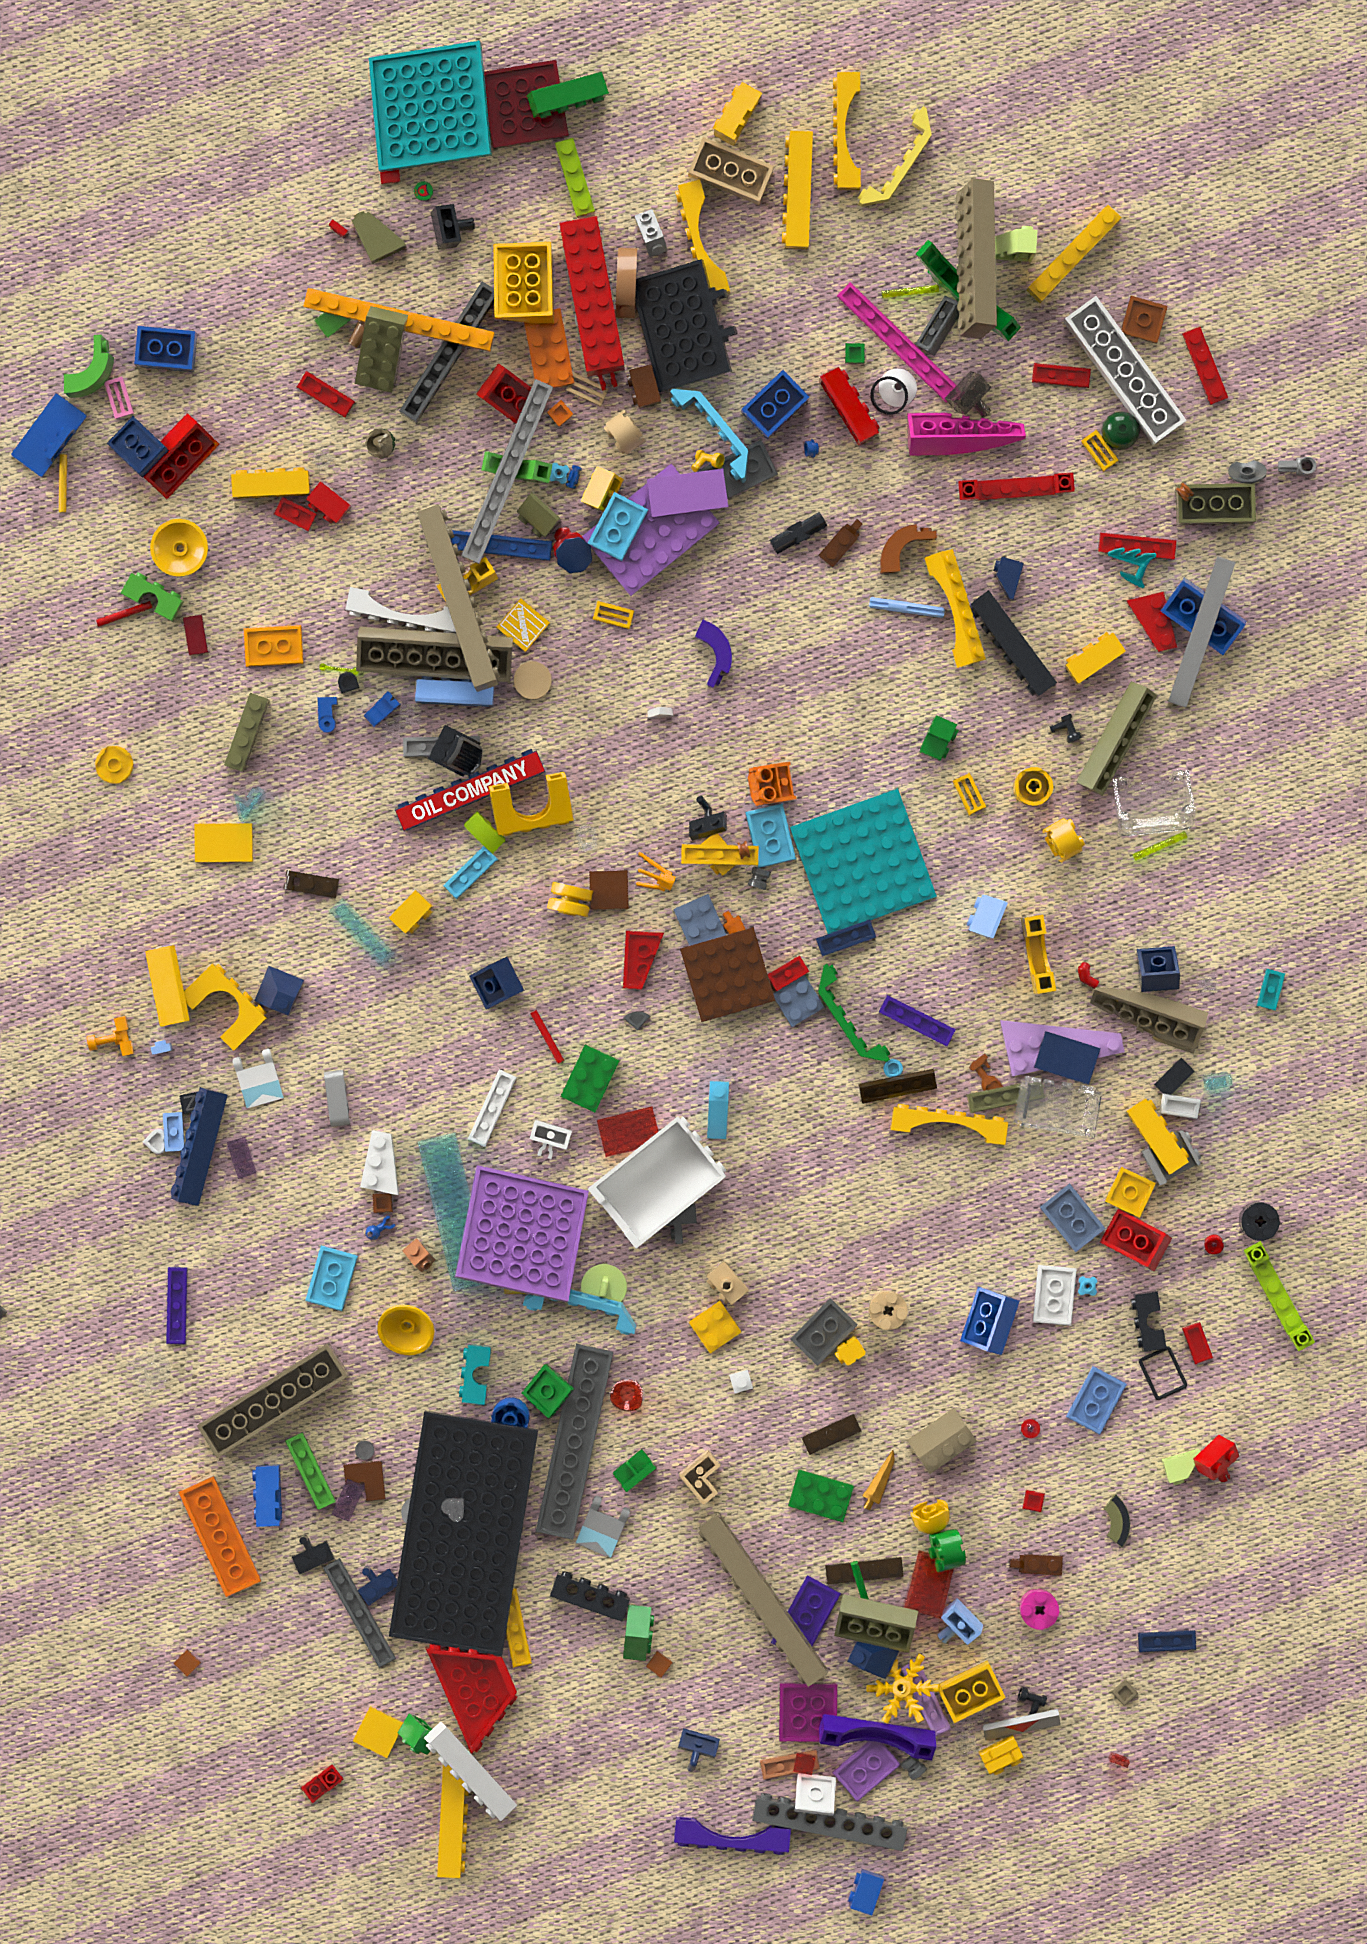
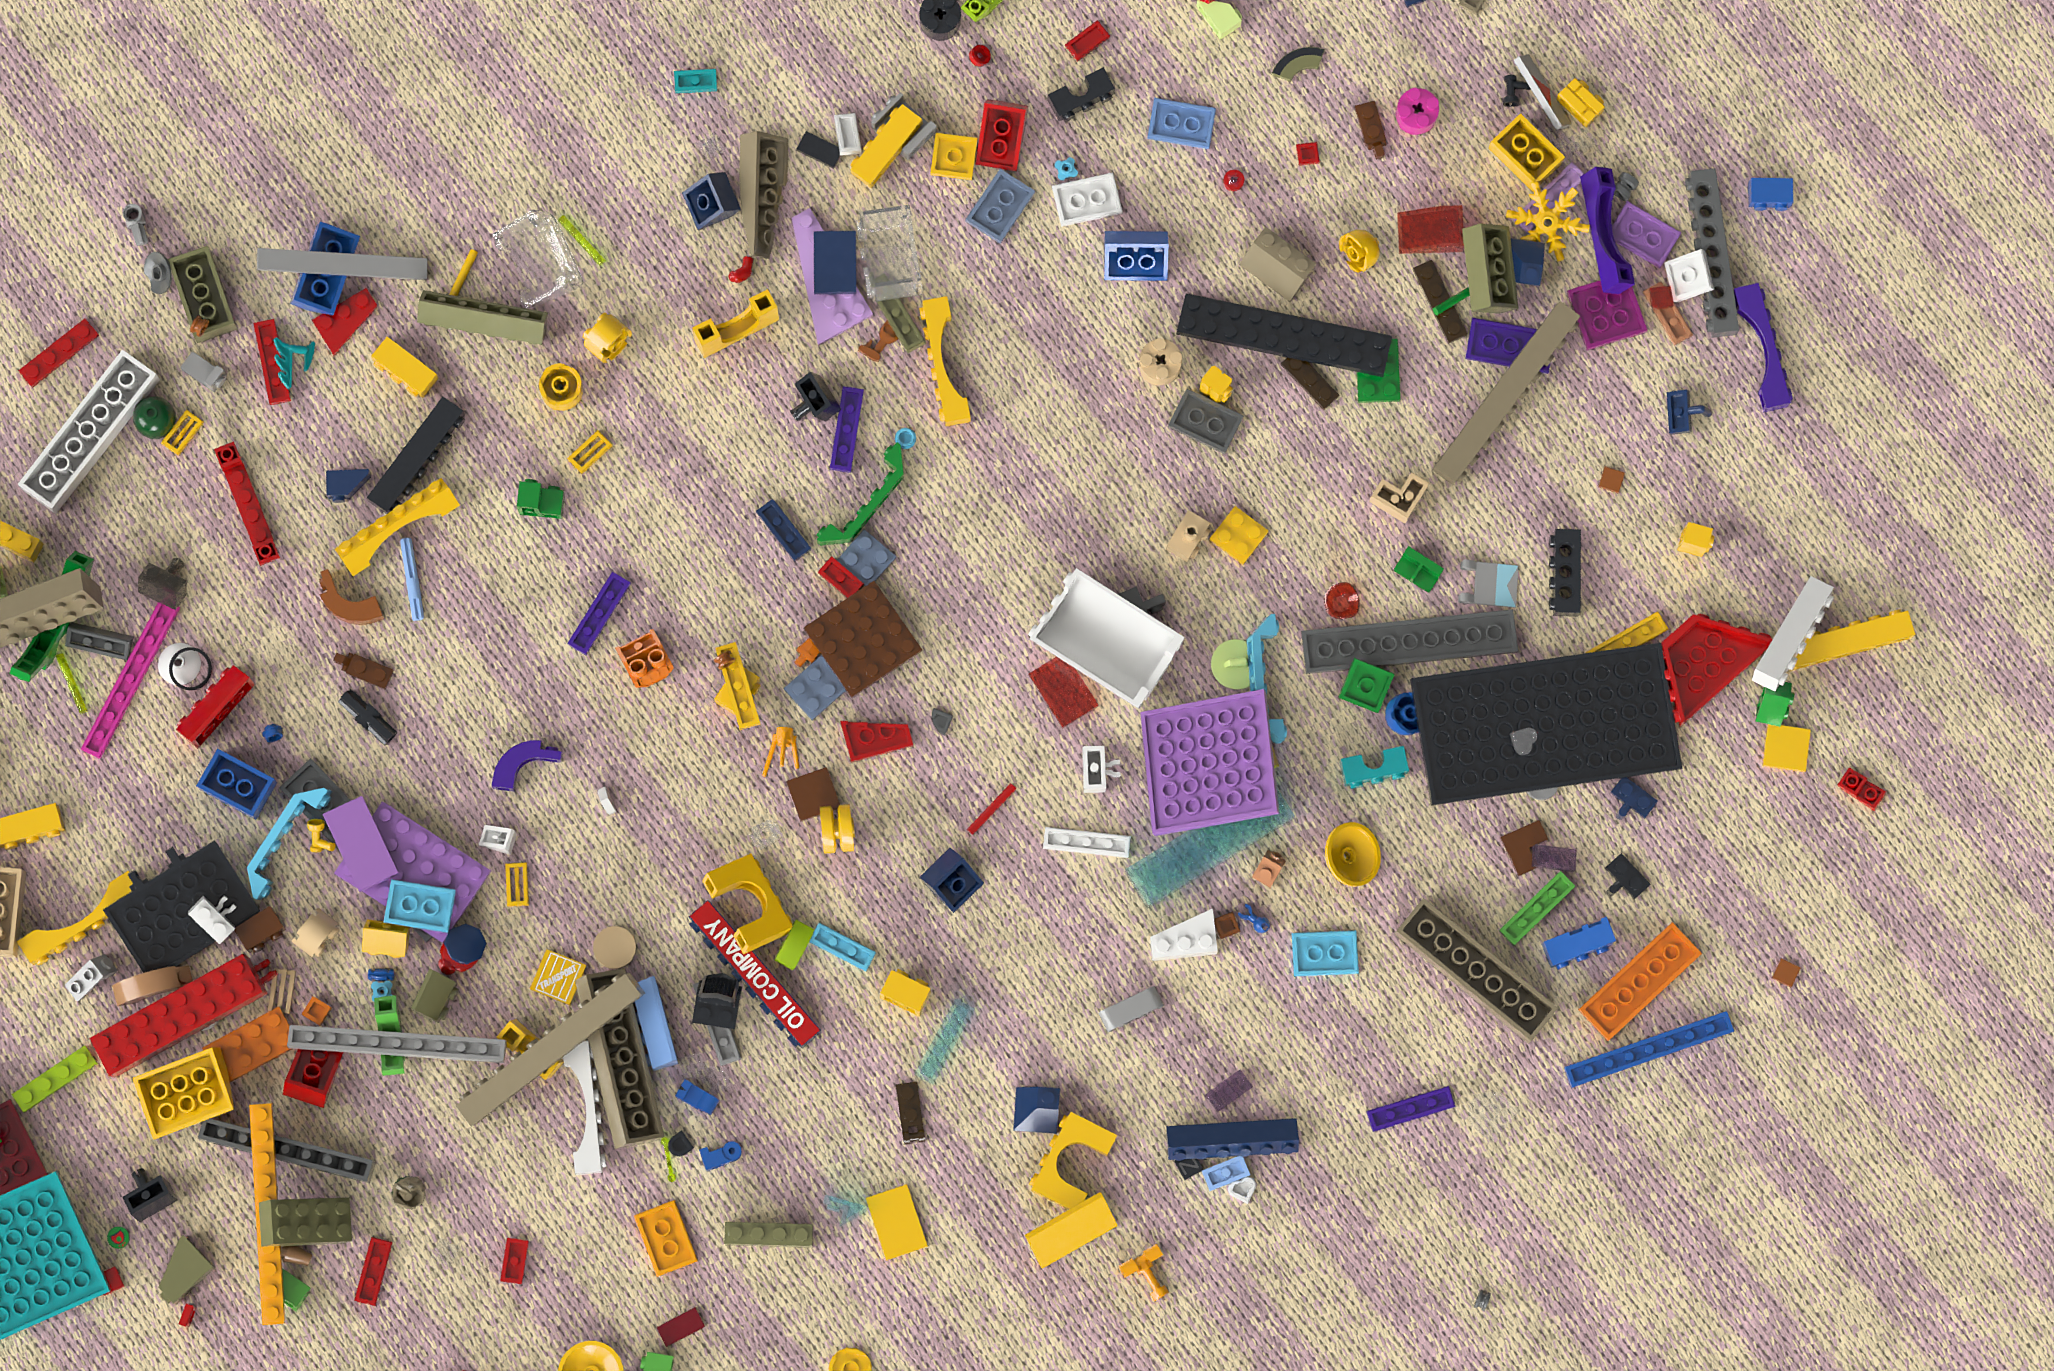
camera: 115 degrees left, 10 degrees down
light blue plate [150,1040,173,1055] -> none
yellow brick [231,467,310,499] -> none
white flag [233,1048,283,1108] -> none
red brick [306,481,352,525] -> none
dark grey tile [323,1558,396,1668] -> none
flat silver piece [355,1441,374,1460] -> none
blue tile [451,530,552,561] -> none
green brick [560,1044,620,1113] -> none
brick [623,1605,654,1661] -> none
black plate [689,796,727,841] -> none
medium azure slope [707,1081,729,1139] -> none
white plate [729,1369,753,1393] -> none
medium azure tile [745,803,796,868] -> none
dark grey wheel [748,867,771,890] -> none
teal plate [790,788,937,934] -> none
green plate [845,343,865,364] -> none
dark brown plate [858,1069,937,1104] -> none
pearl gold bar [862,1450,895,1511] -> none
dark pink wedge [907,413,1026,456] -> none
green brick [928,1529,966,1572] -> none
light blue brick [937,1598,983,1645] -> none
light blue slope [966,894,1008,939] -> none
red tile [1032,363,1091,388] -> none
black piece [1049,714,1083,743] -> none
dark orange plate [1121,296,1168,344] -> none
black piece [1139,1346,1187,1400] -> none
clear light blue slope [1203,1071,1233,1094] -> none
none -> light grey bracket [180,352,227,393]
none -> white brick [188,895,236,944]
none -> yellow bar [449,249,478,296]
none -> white slope [479,825,517,855]
none -> dark purple plate [567,572,631,656]
none -> black brick [790,371,841,422]
none -> black plate [1176,293,1392,377]
none -> blue plate [1564,1011,1734,1088]
none -> yellow brick [1677,522,1715,557]

